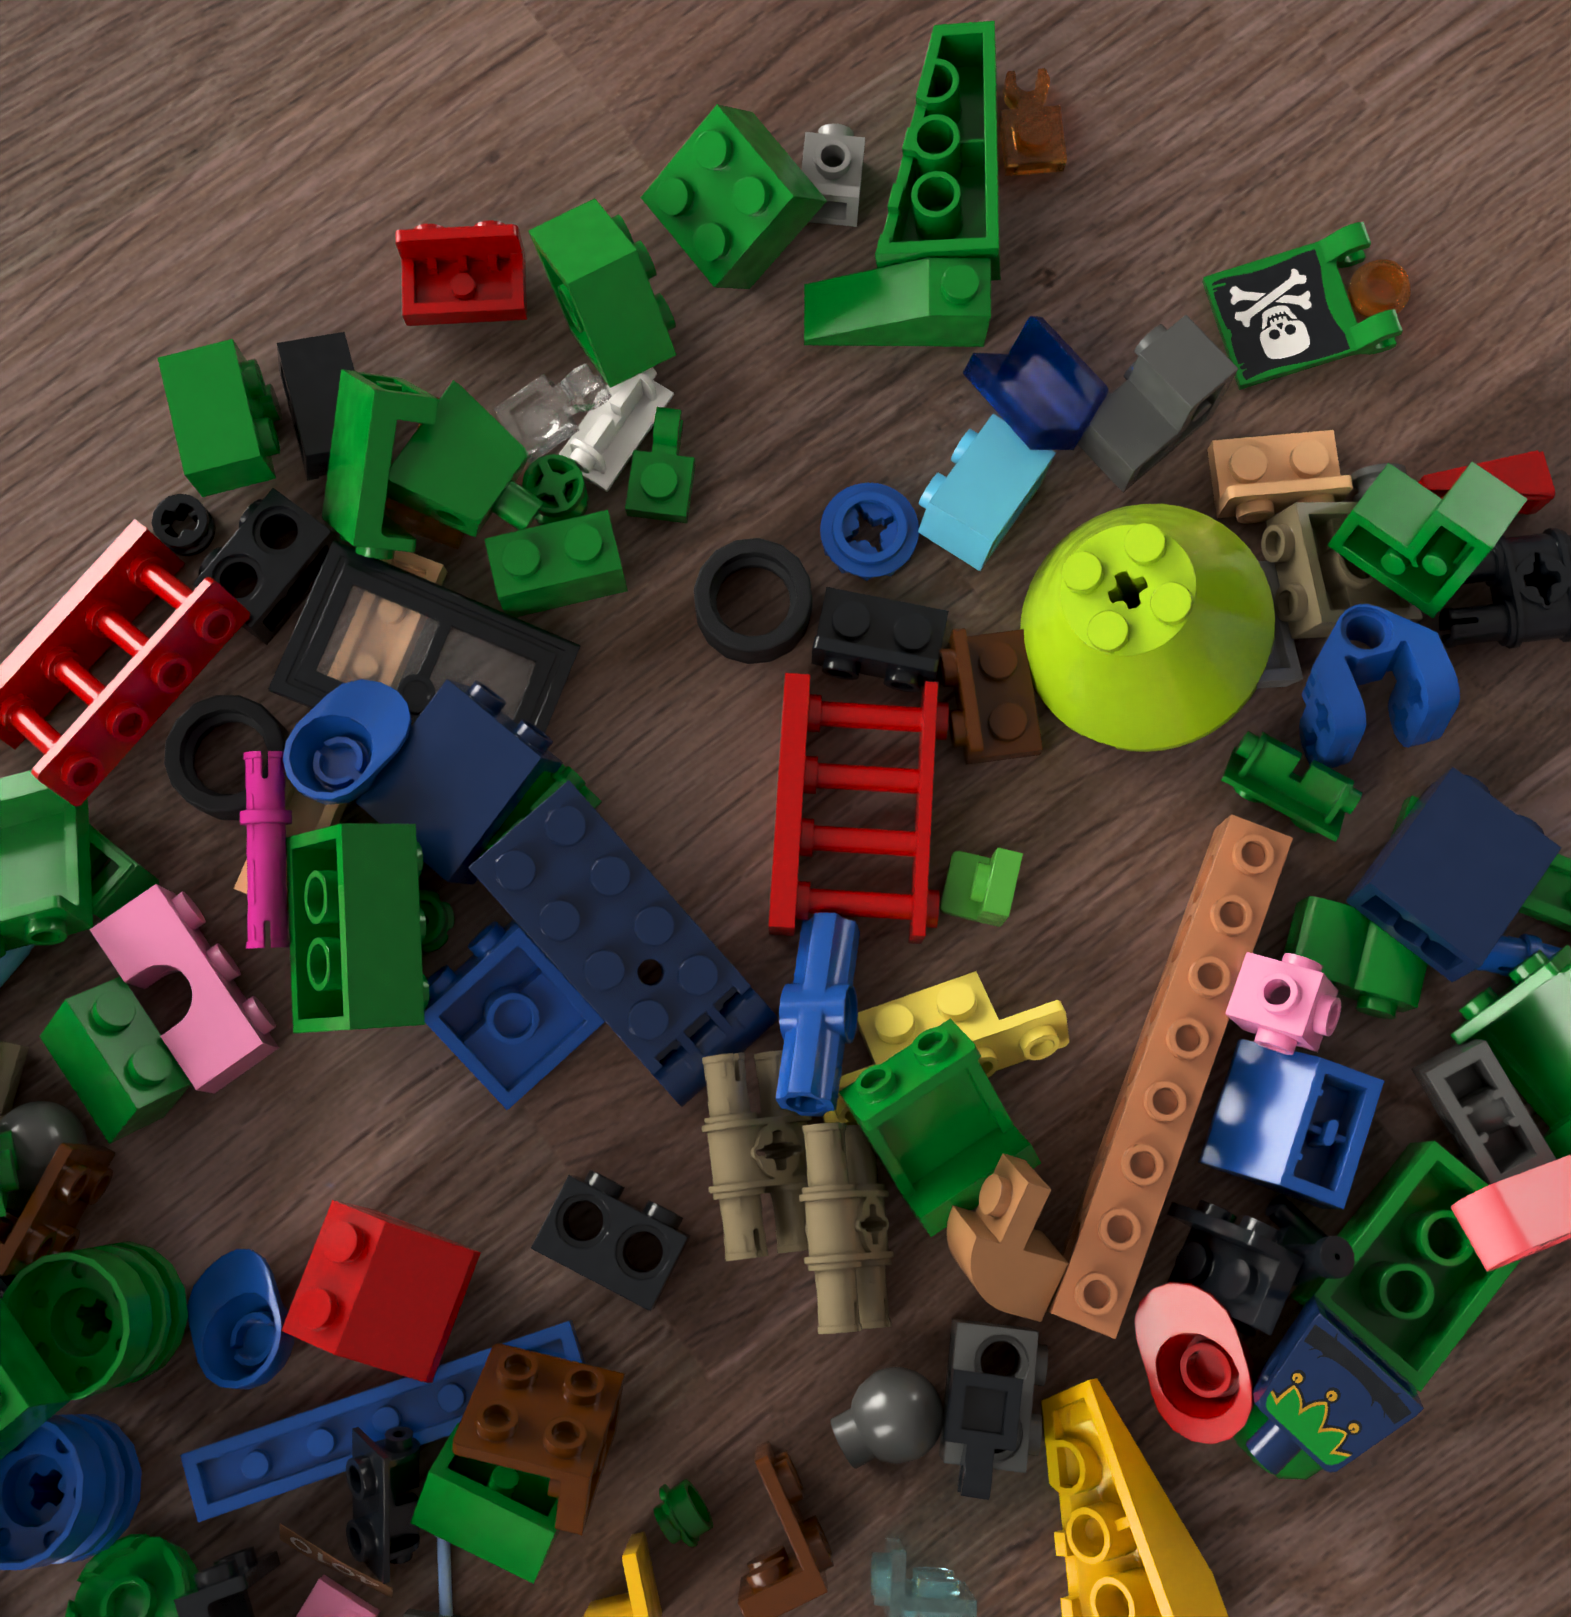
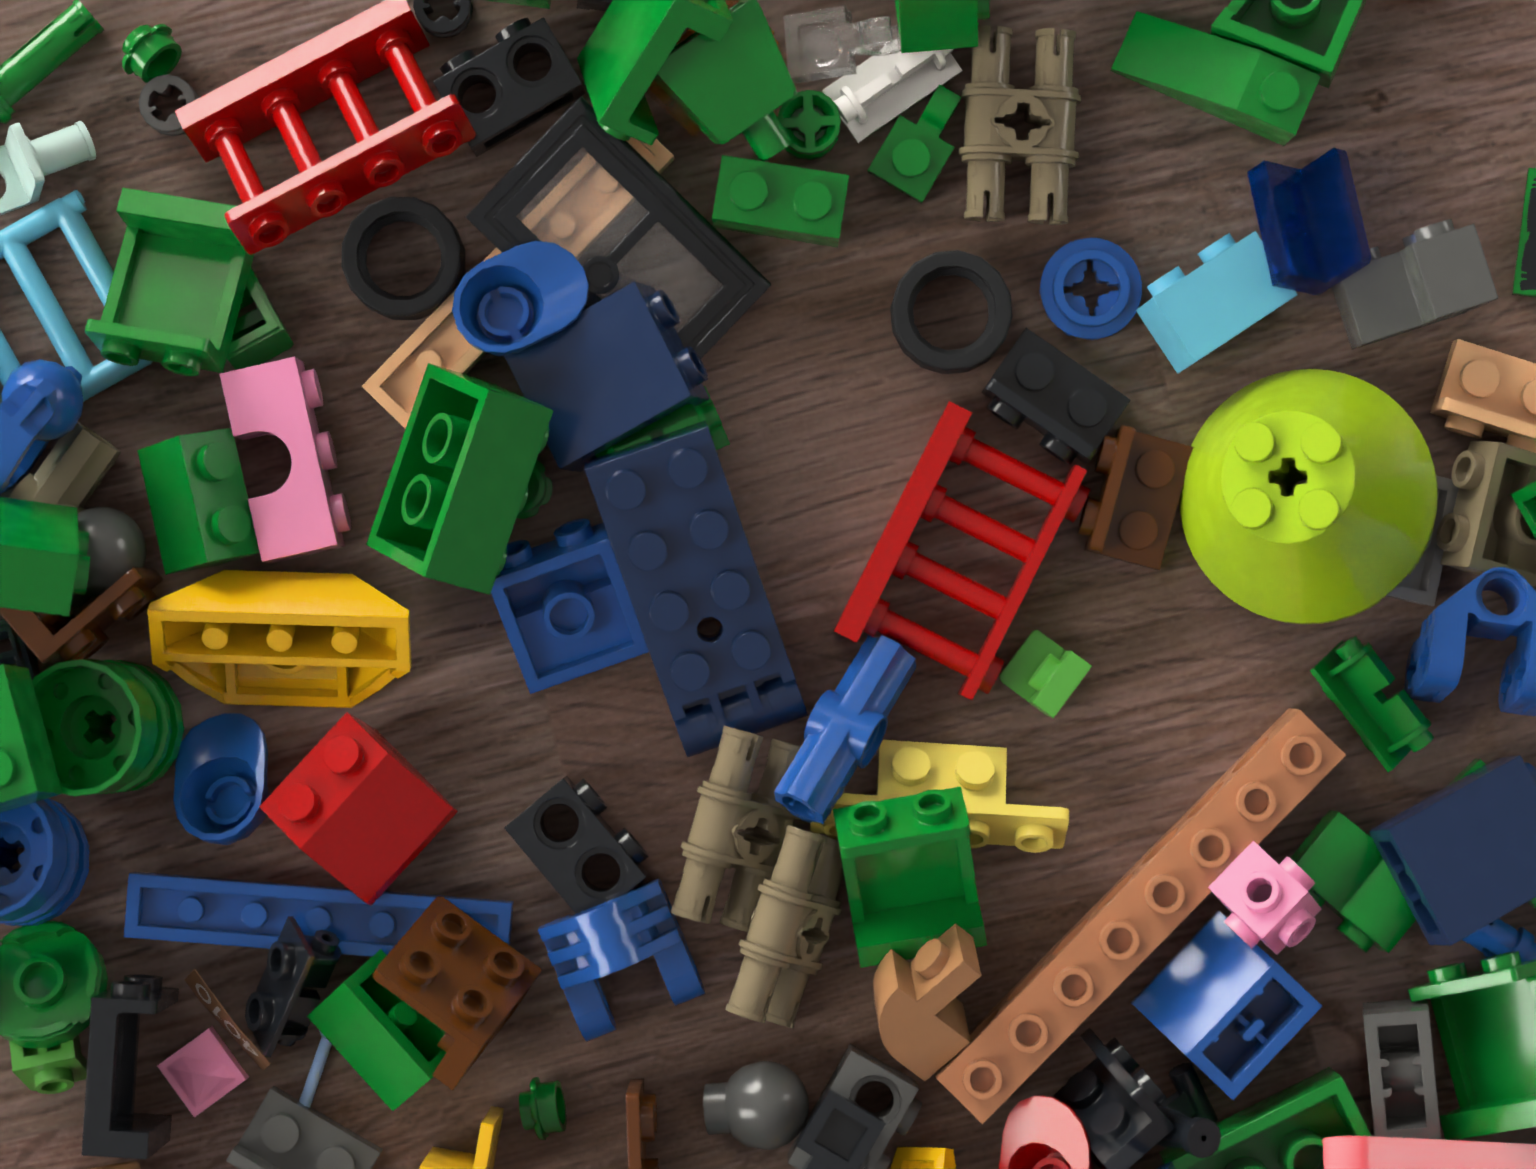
camera: 30 degrees right, 10 degrees up
dark pink pin [240,751,292,949] -> none
none -> yellow wedge [148,570,411,708]
none -> blue piece [538,878,706,1042]
none -> dark tan pin [958,25,1082,225]

